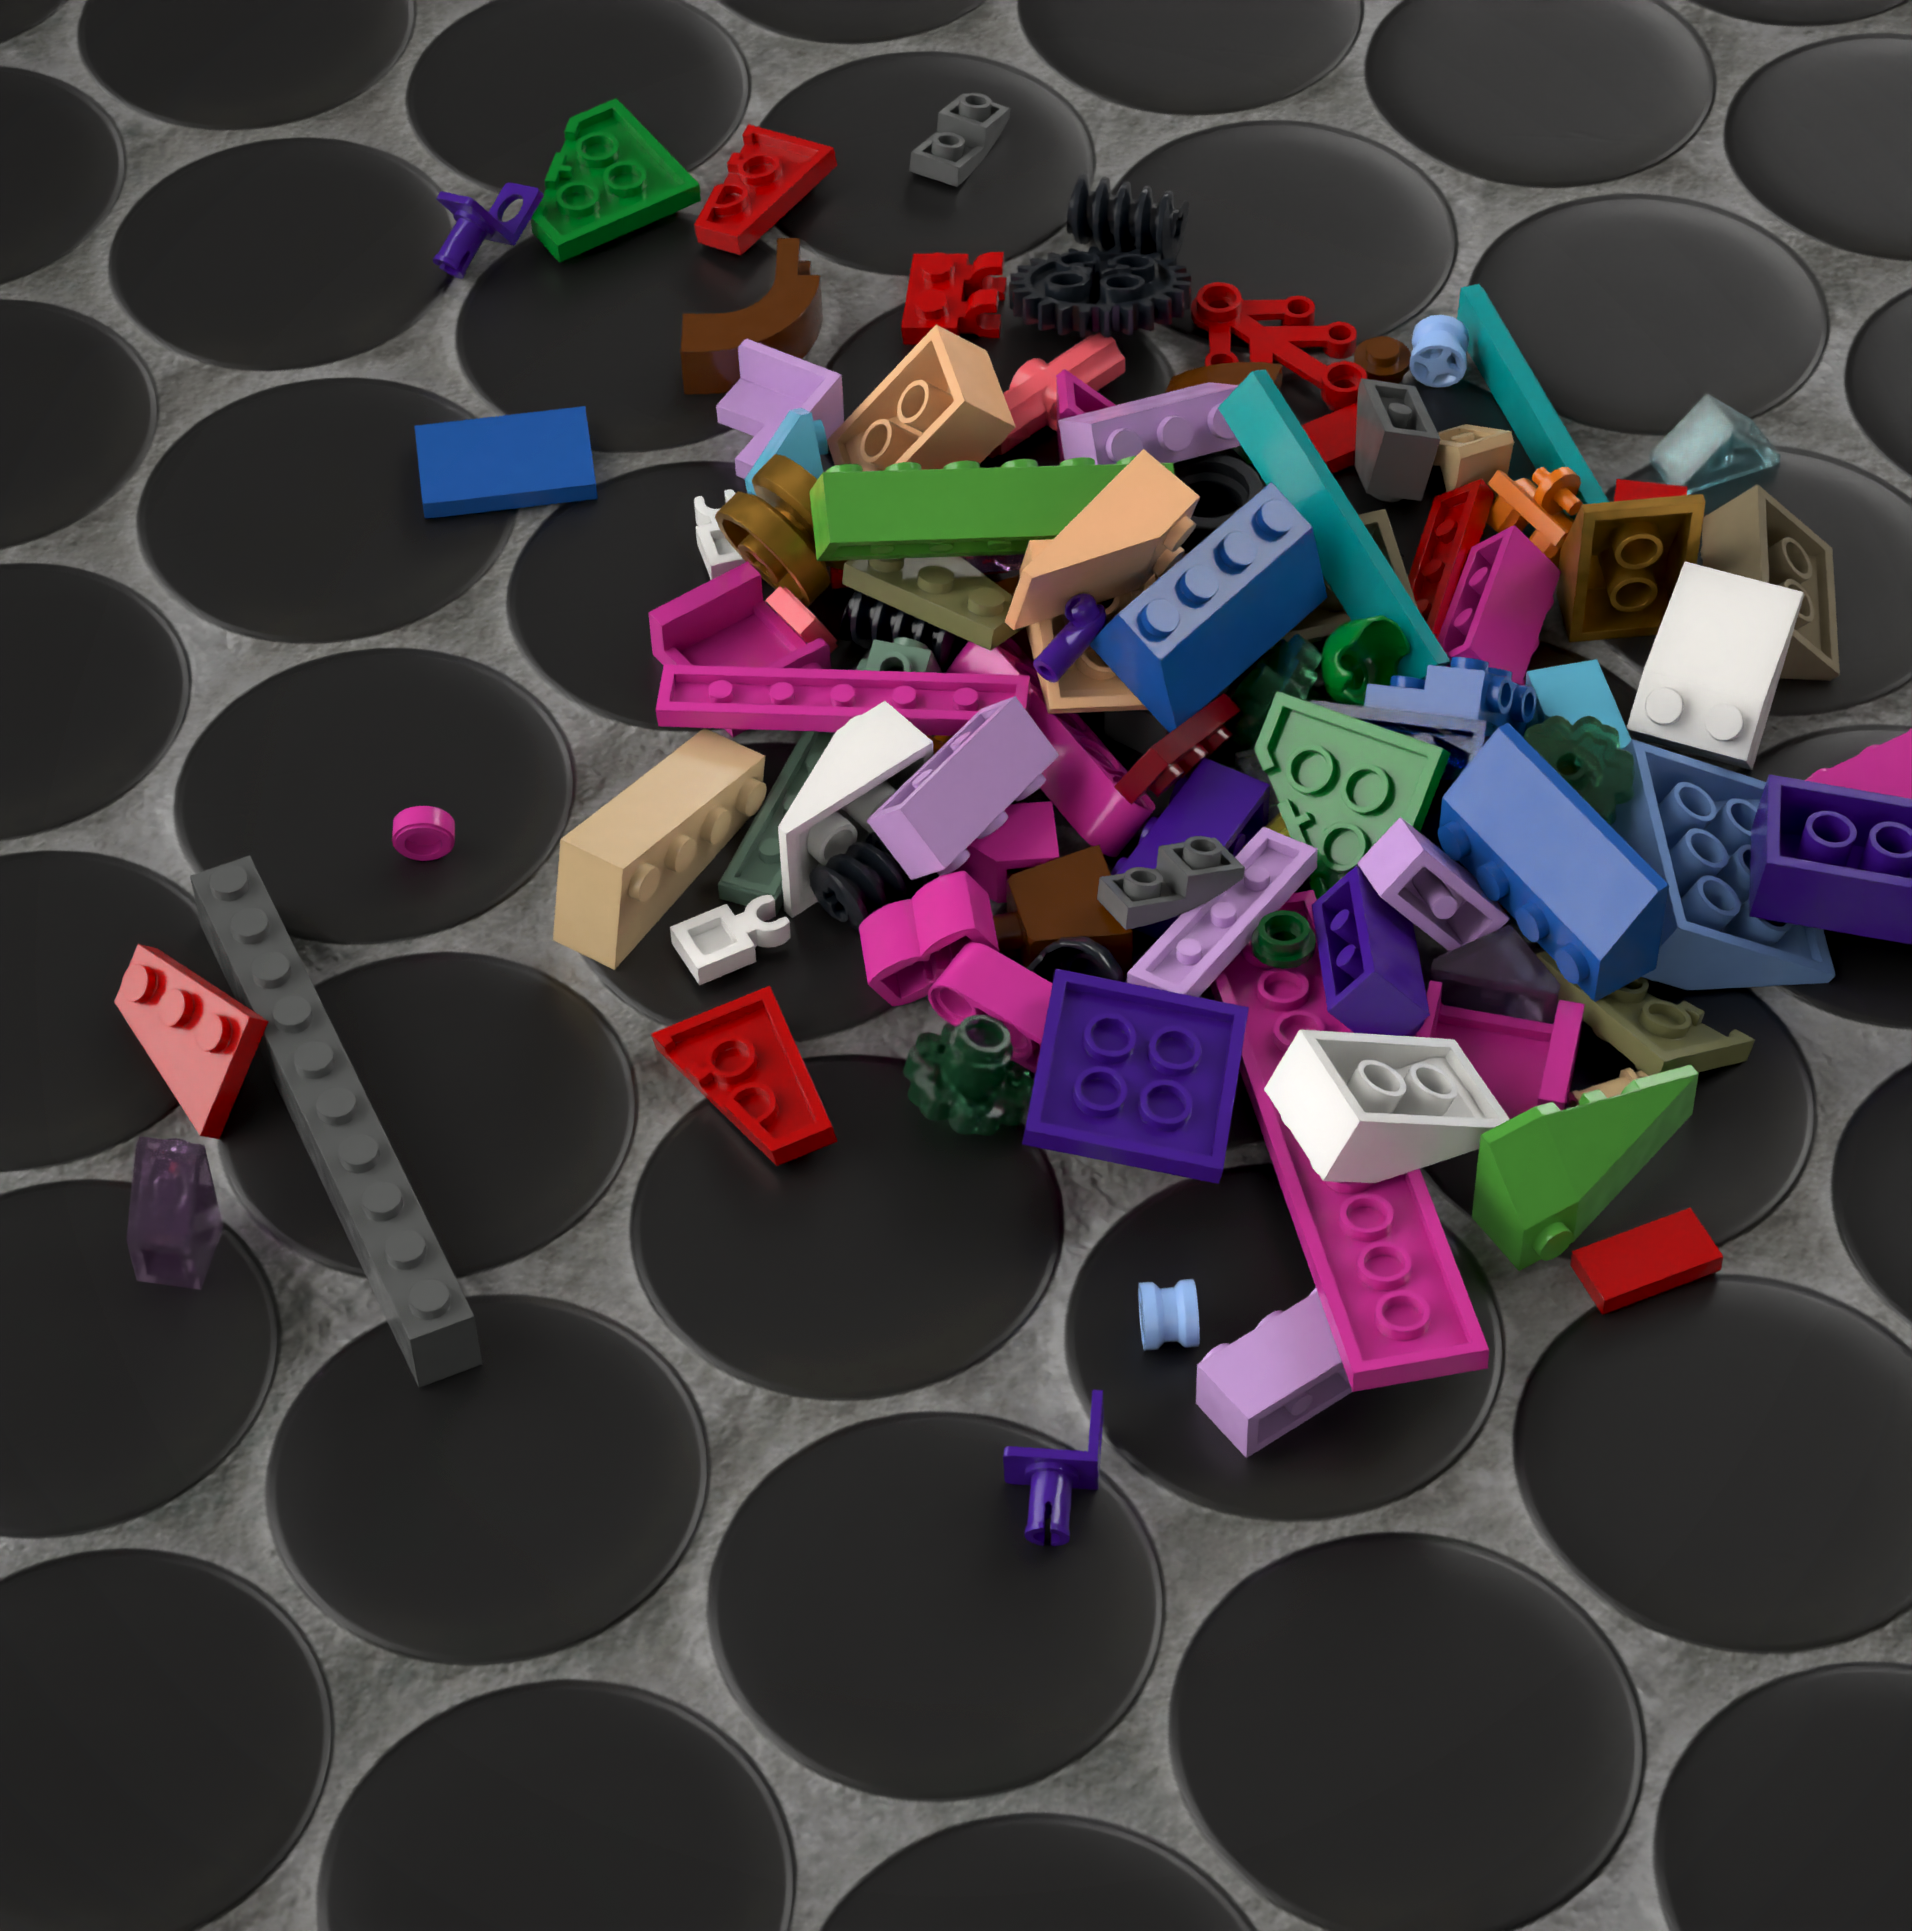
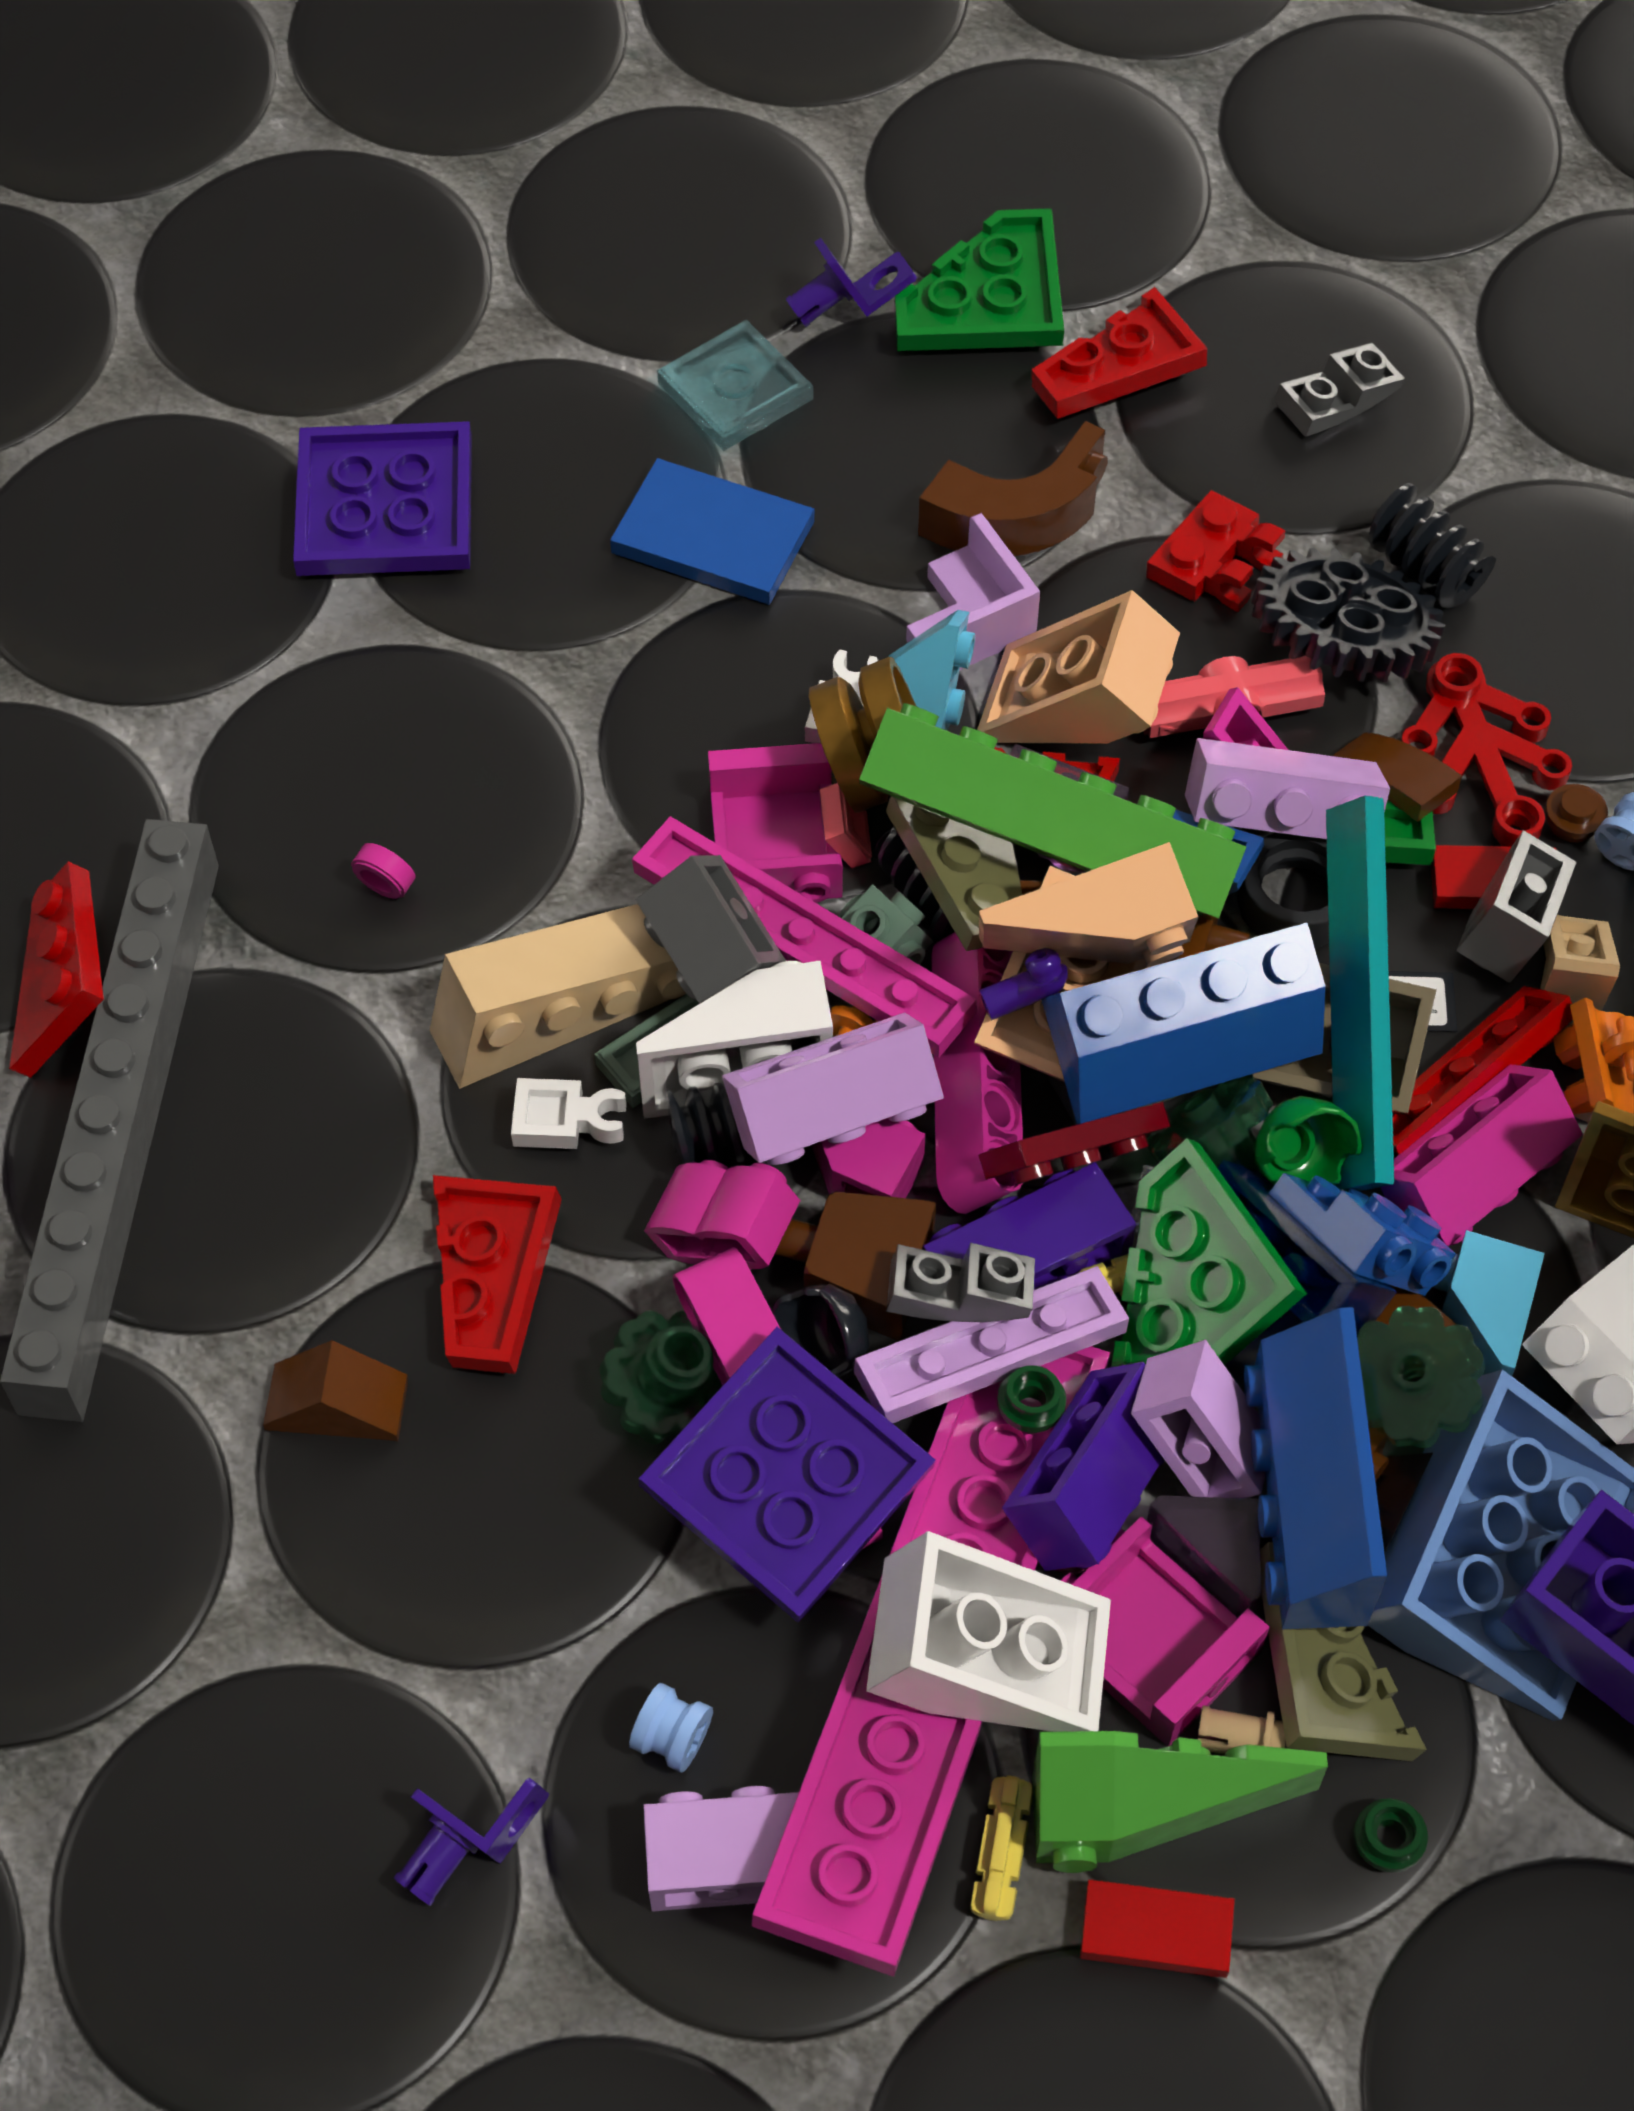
camera: 30 degrees right, 10 degrees up
none -> reddish brown slope [263,1340,408,1441]
none -> dark purple plate [293,421,472,576]
none -> dark grey brick [635,855,786,1004]
none -> clear light blue tile [657,320,813,451]
none -> light yellow axle [970,1775,1034,1921]
none -> dark green plate [1354,1798,1428,1873]

